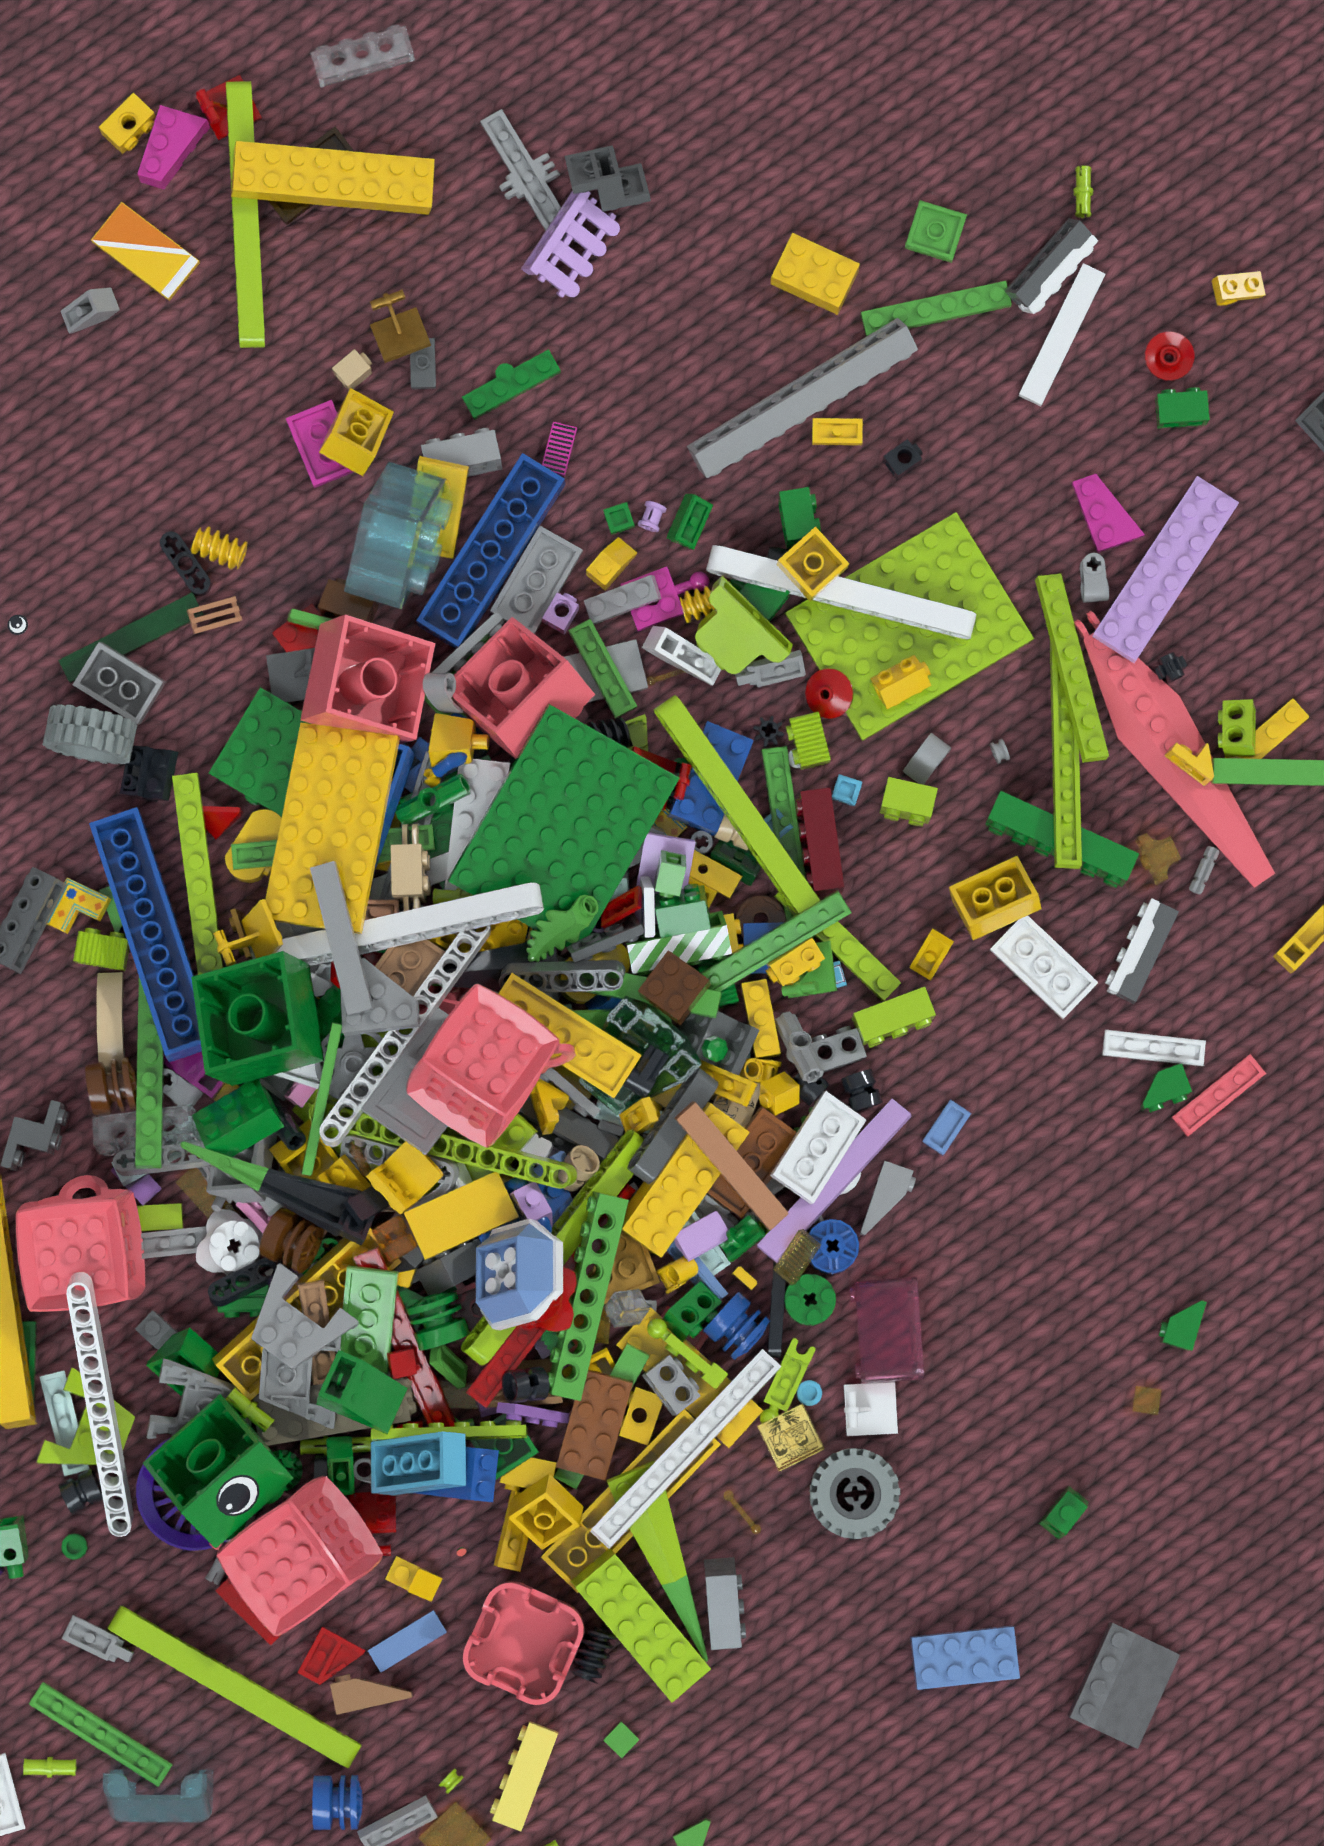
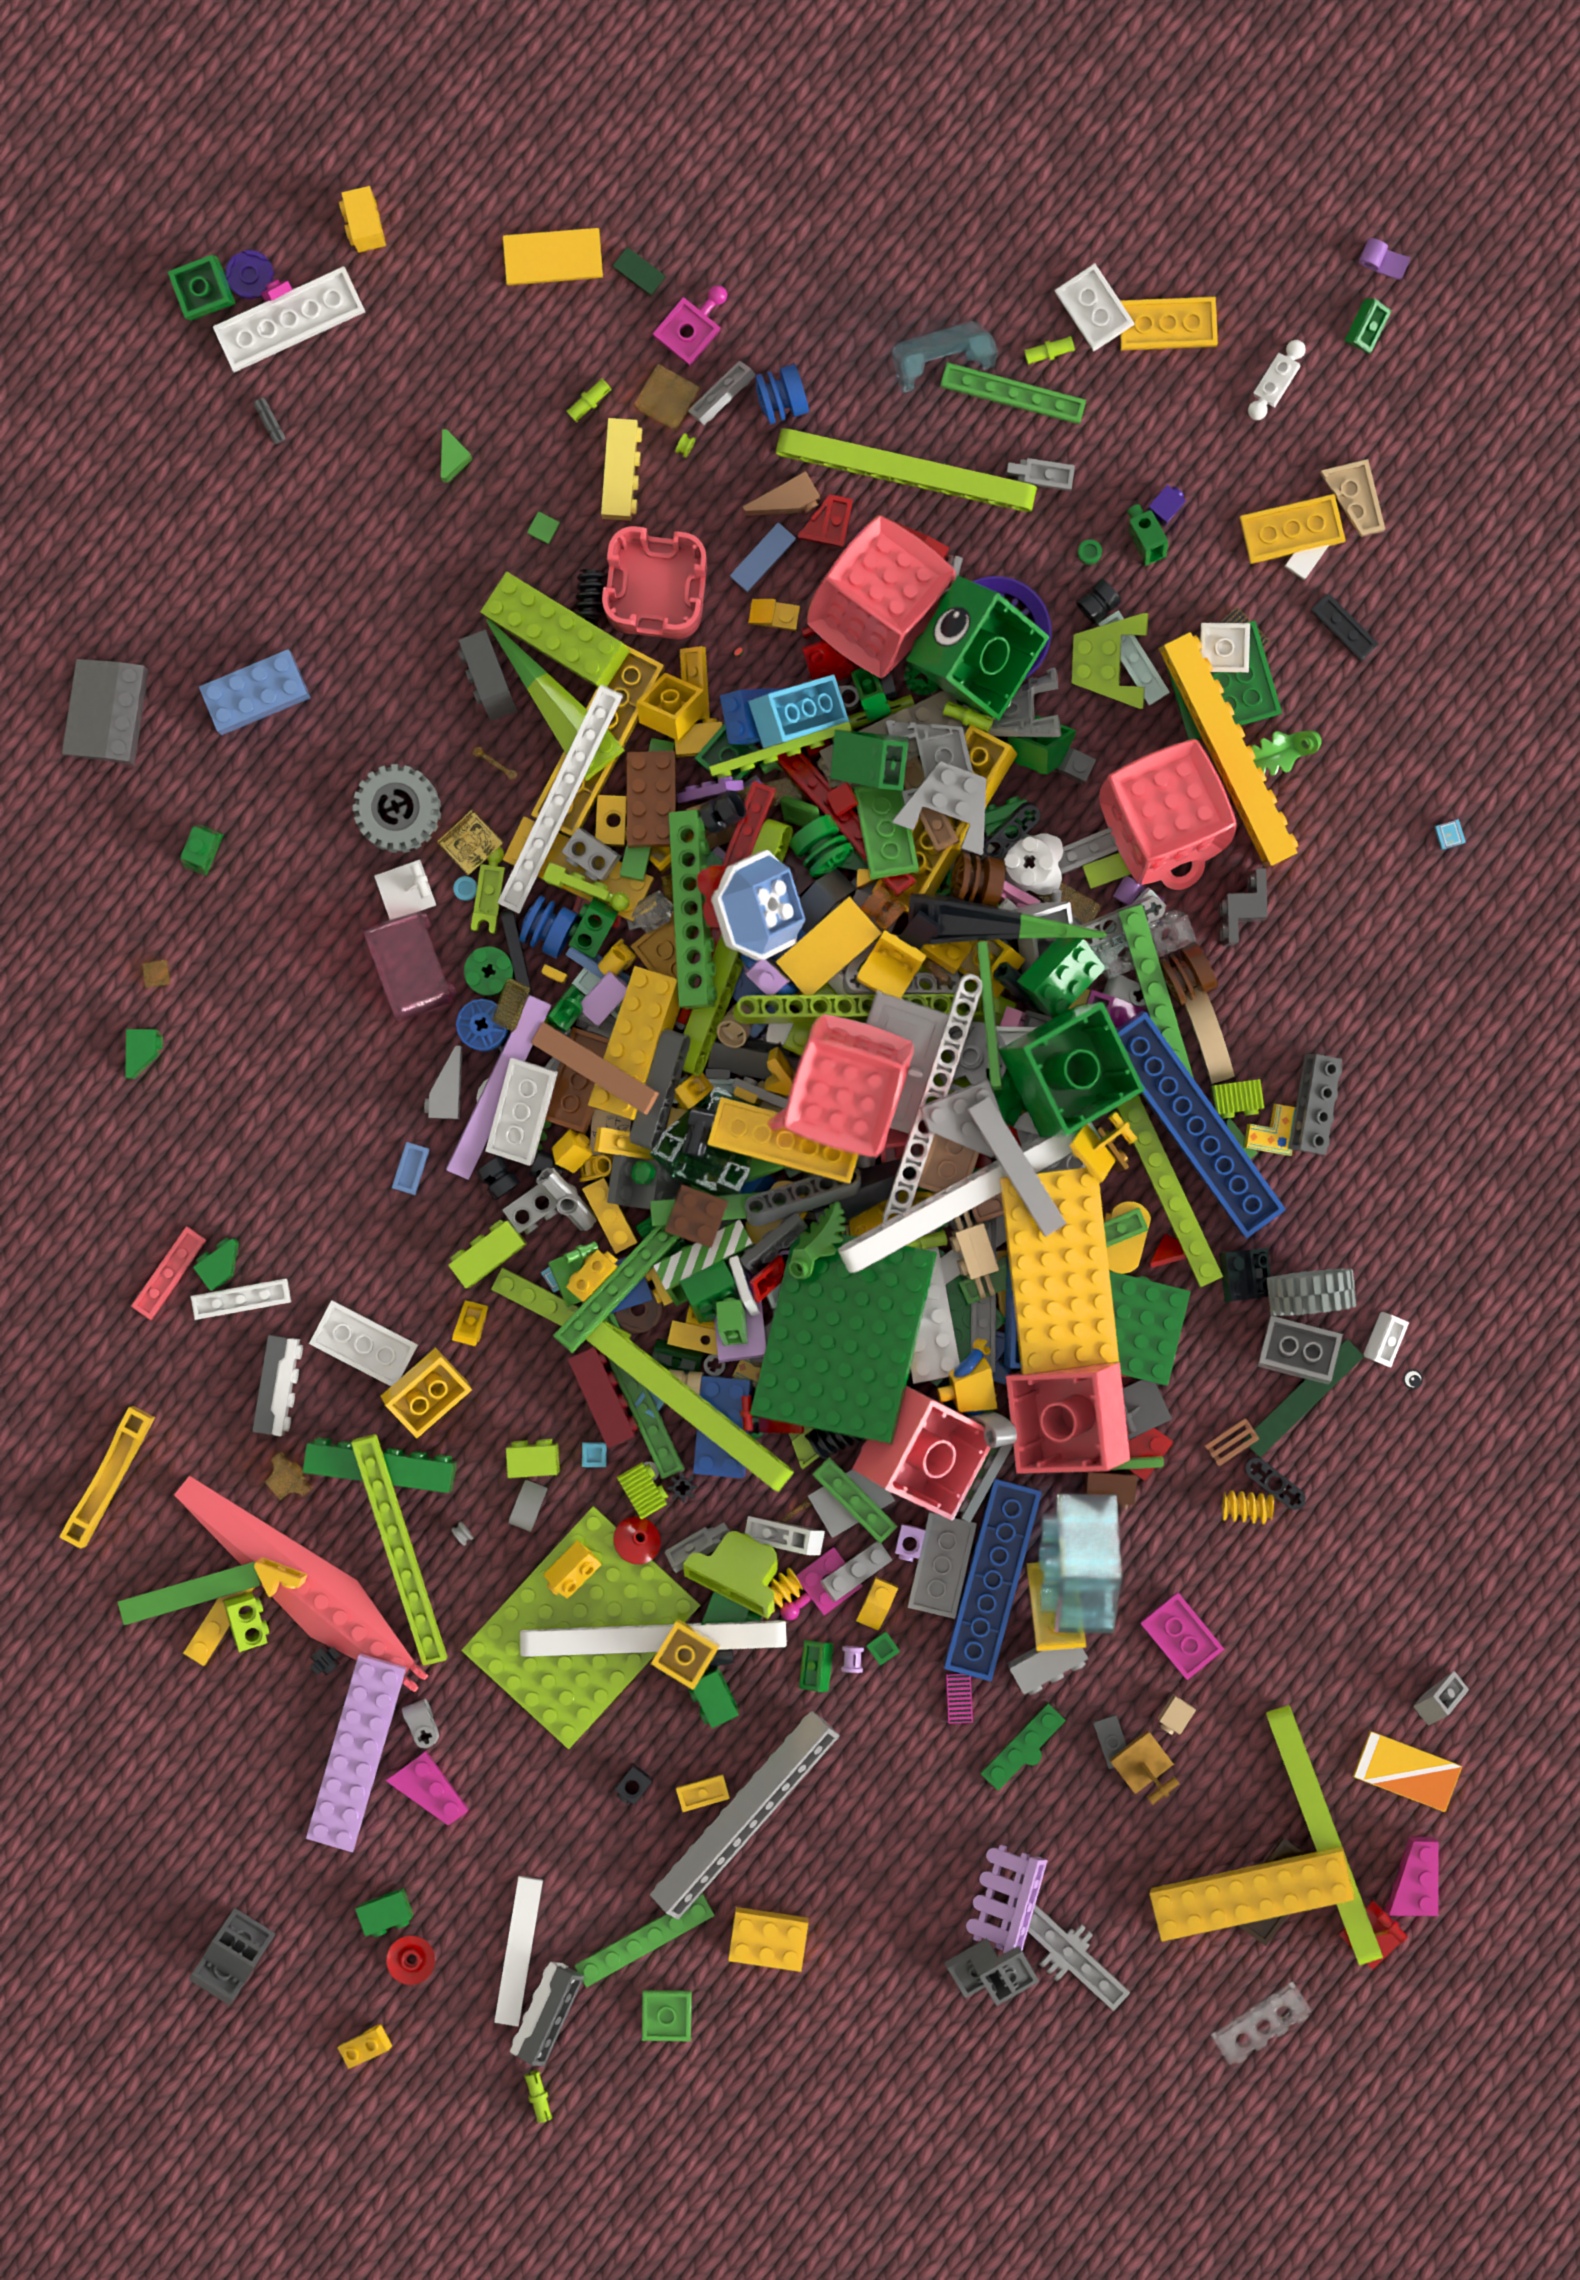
camera: 165 degrees right, 5 degrees up
white beam [66,1272,134,1537] -> none
yellow brick [99,93,156,154] -> none
yellow slope [319,388,394,476] -> none
green piece [395,774,471,826] -> none
lime plate [1035,574,1109,763] -> none
light grey axle [1189,846,1219,894] -> none
none -> yellow tile [733,1086,763,1106]
none -> white slope [1364,1312,1409,1367]

